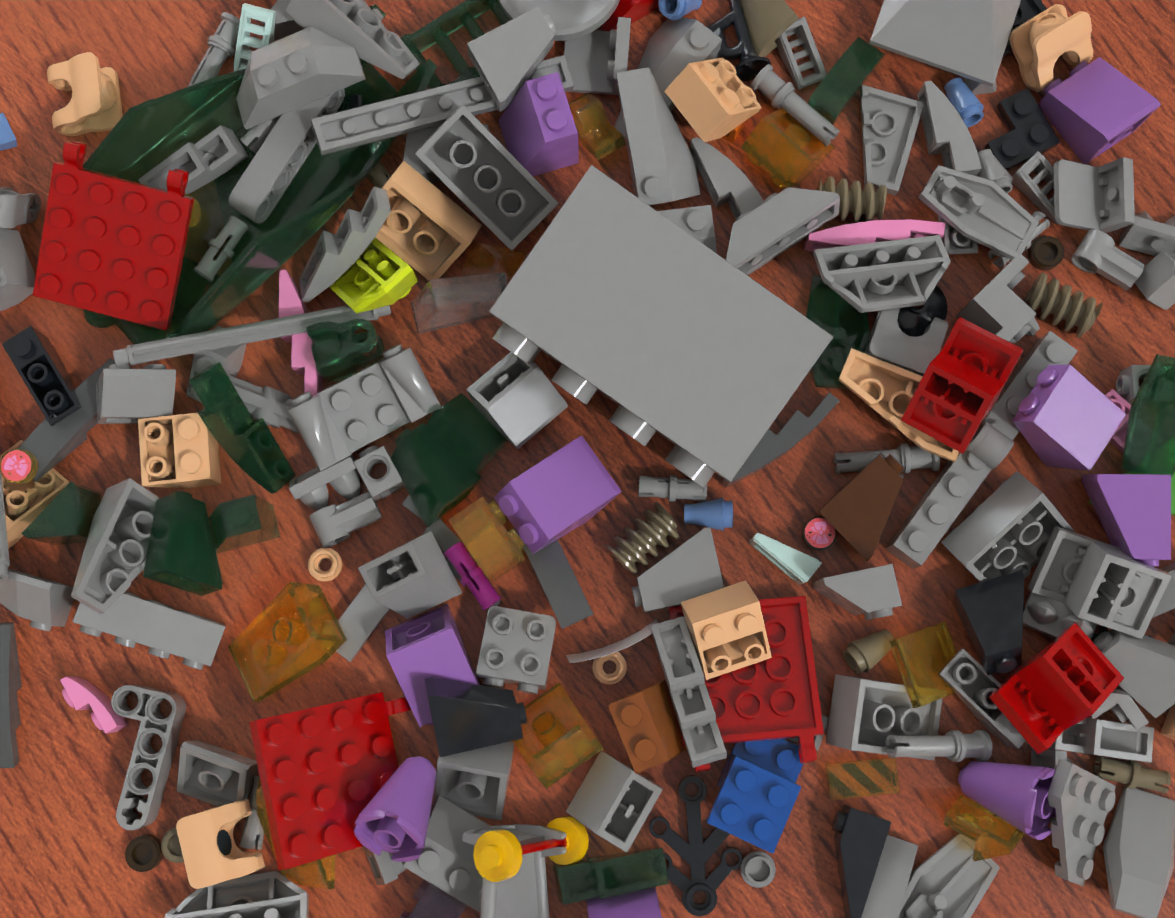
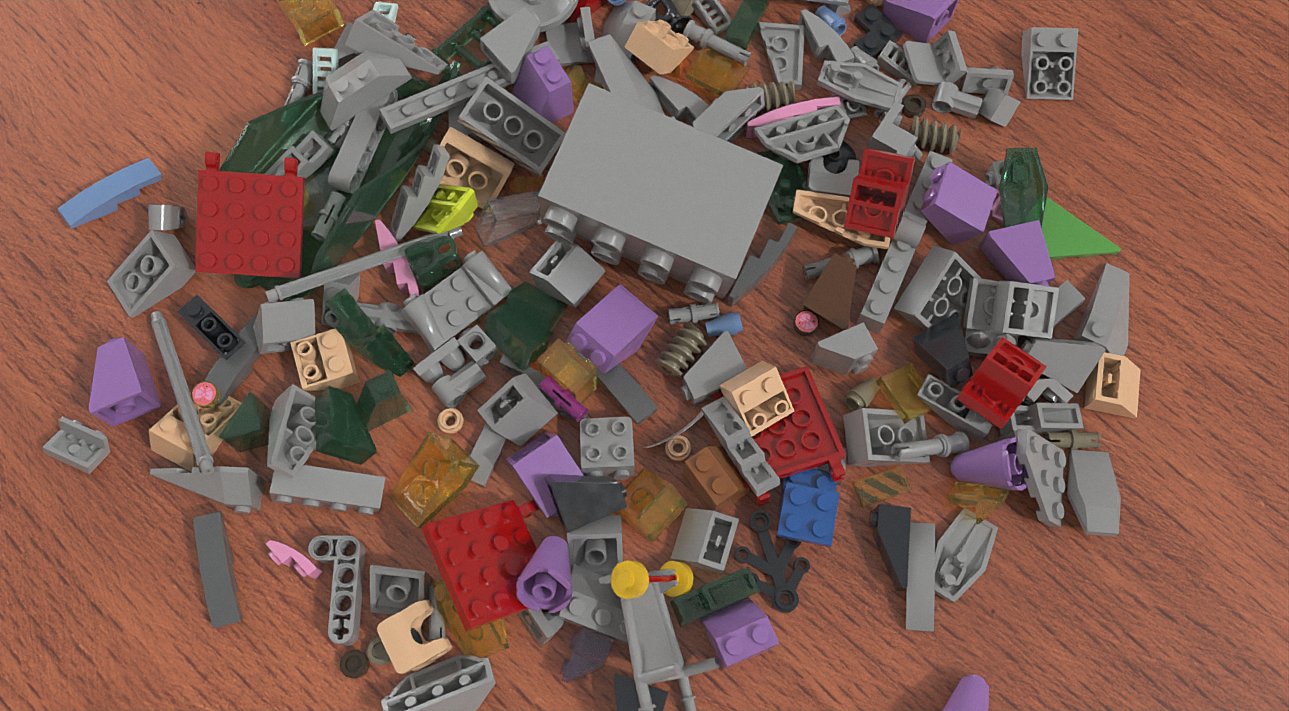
camera: 15 degrees left, 10 degrees down
light nougat piece [47,52,123,136] -> none
light grey plate [740,851,776,888] -> none
light aqua slope [749,532,822,585] -> none

